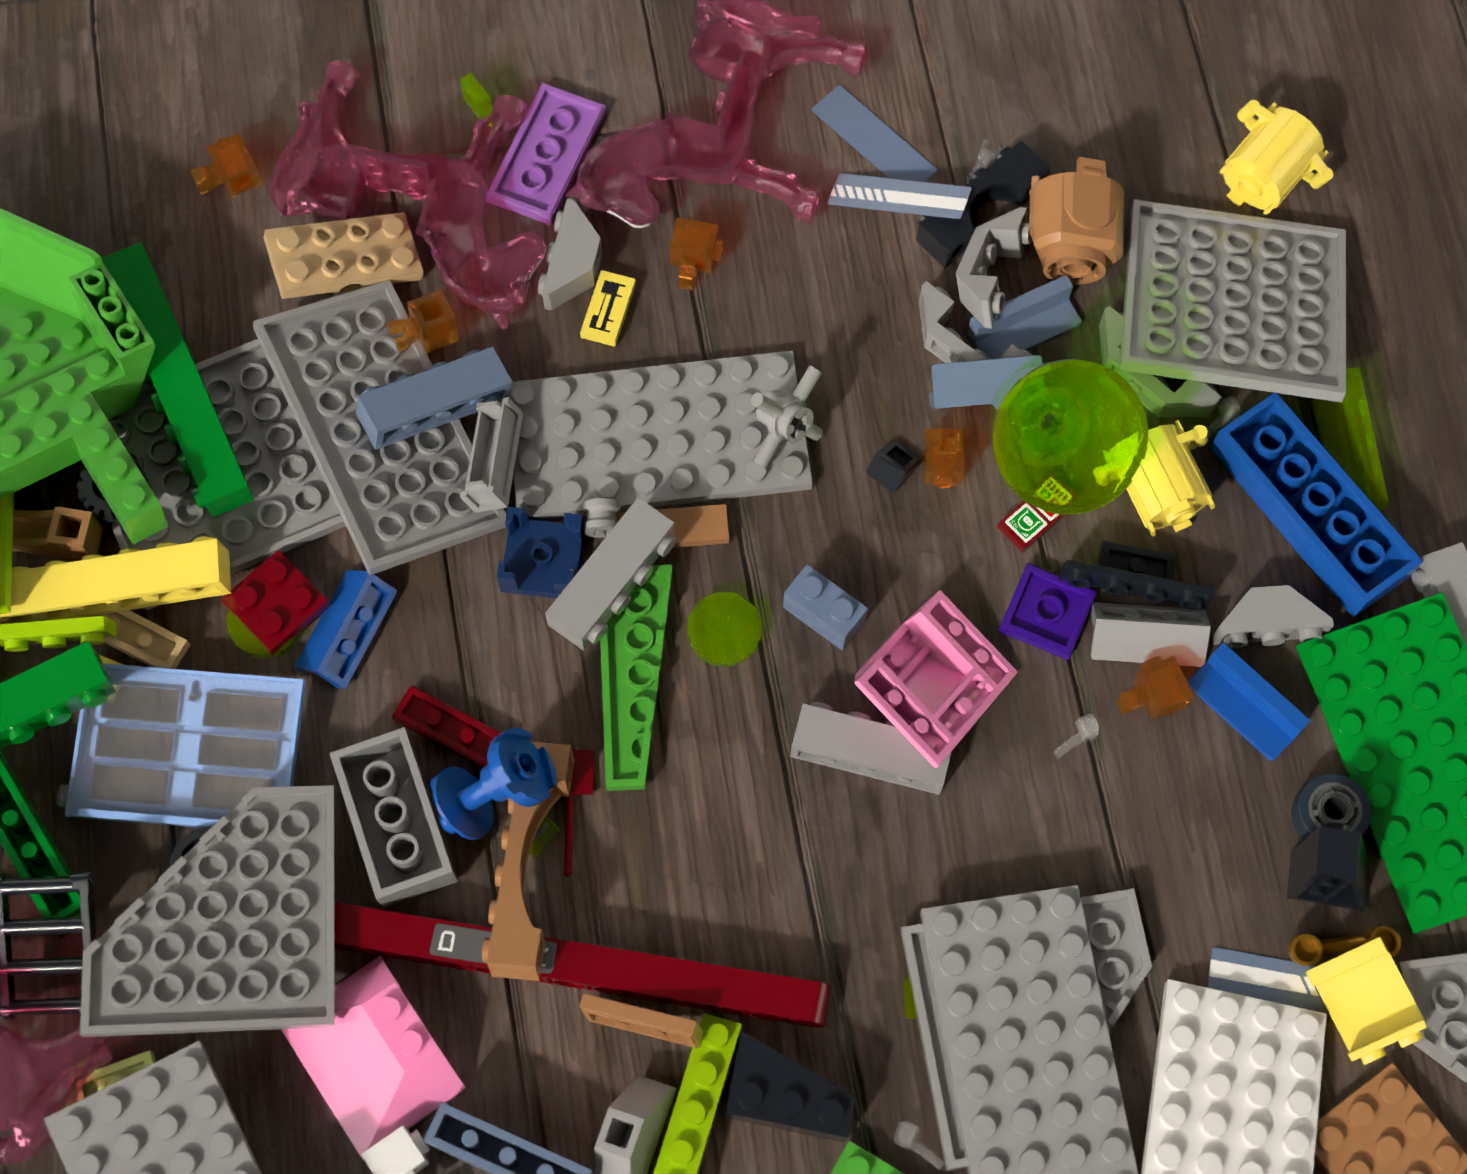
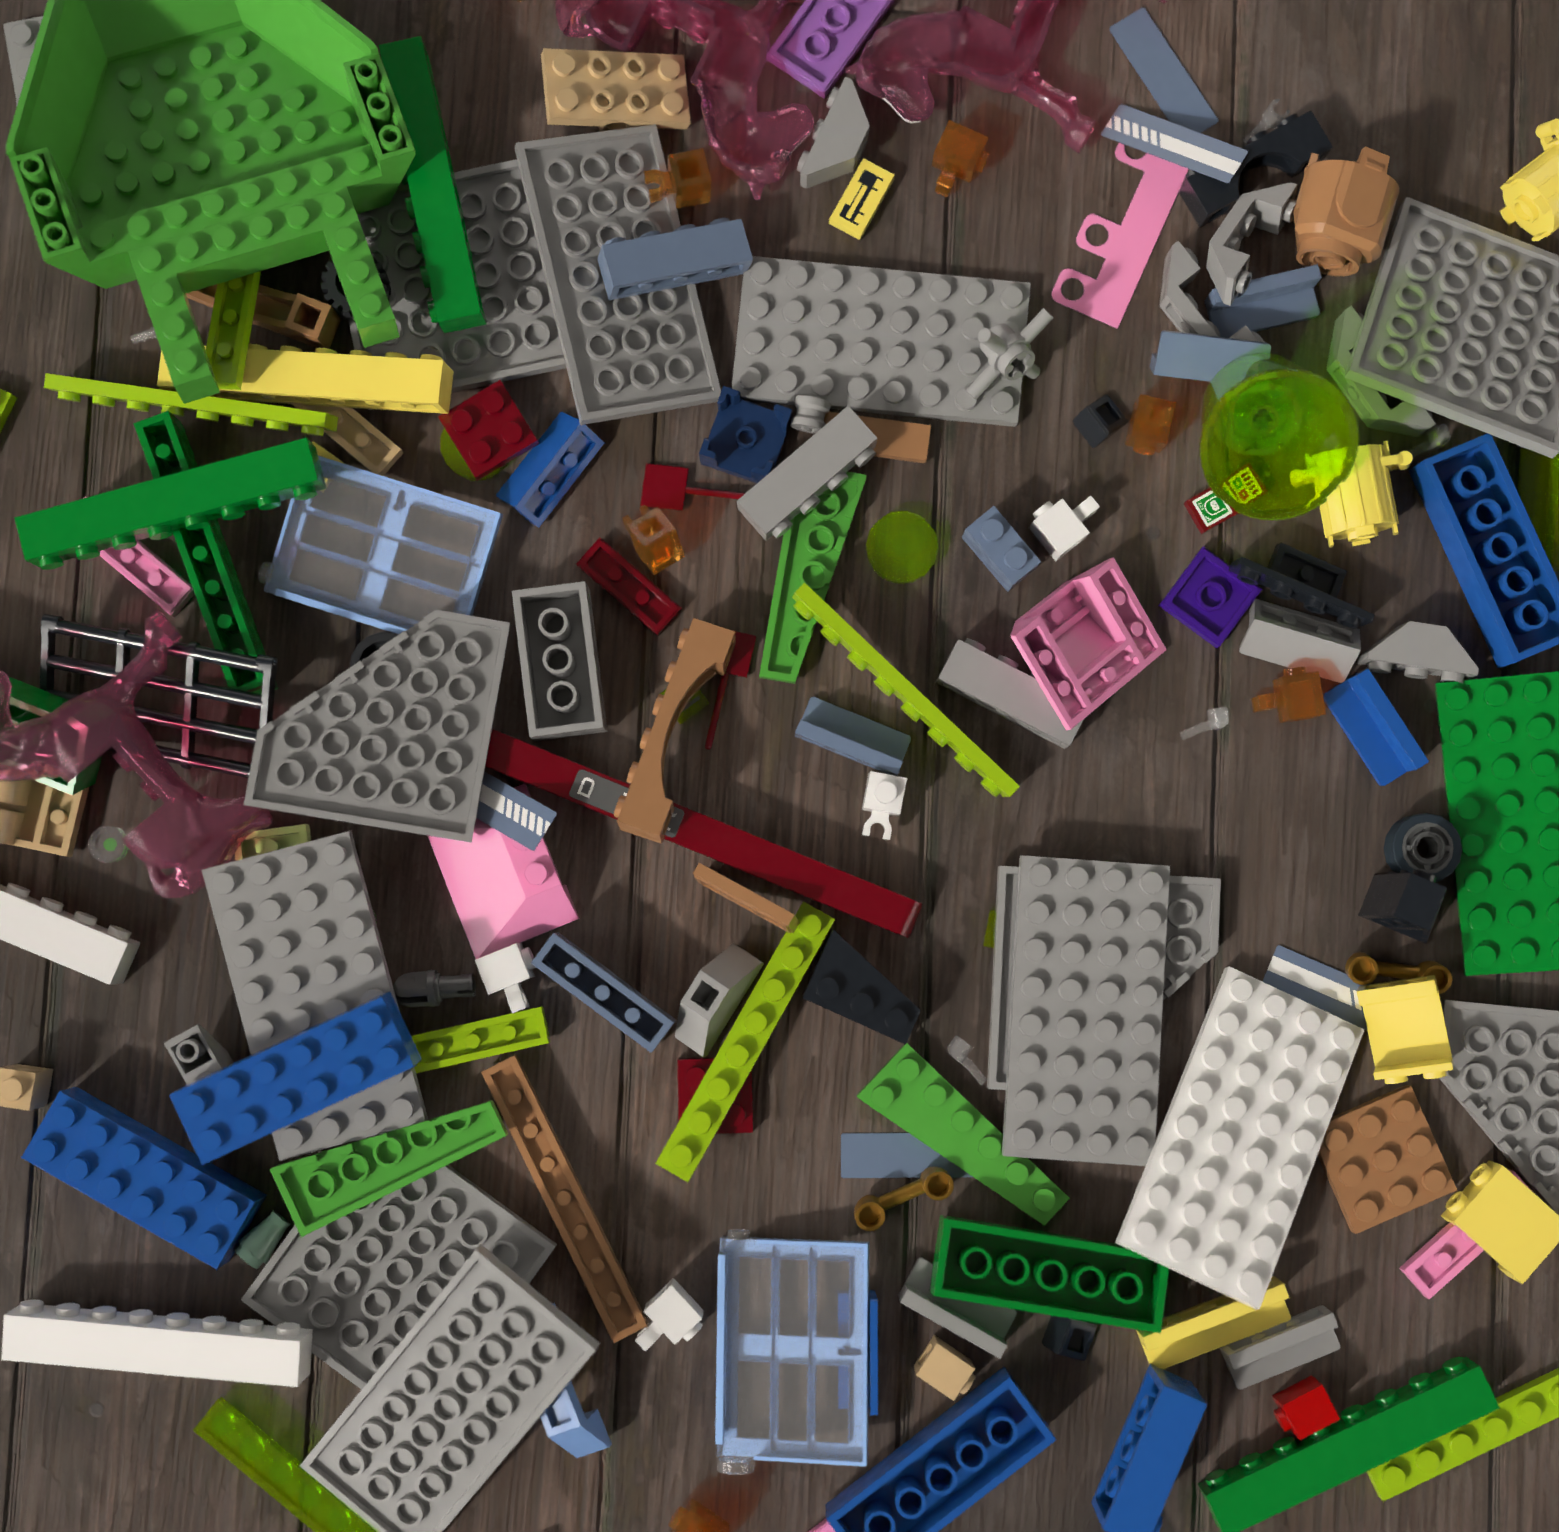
camera: 15 degrees right, 15 degrees up
blue piece [430,728,556,840] -> none
light grey container [460,397,523,513] -> none
none -> sand blue sticker [476,772,557,851]
none -> clear orange brick [622,505,685,575]
none -> dark red piece [640,463,745,511]
none -> lime plate [792,582,1020,798]
none -> sand blue panel [795,697,911,776]
none -> white brick [862,771,907,840]
none -> white brick [1029,496,1100,562]
none -> bright pink piece [1052,143,1189,329]

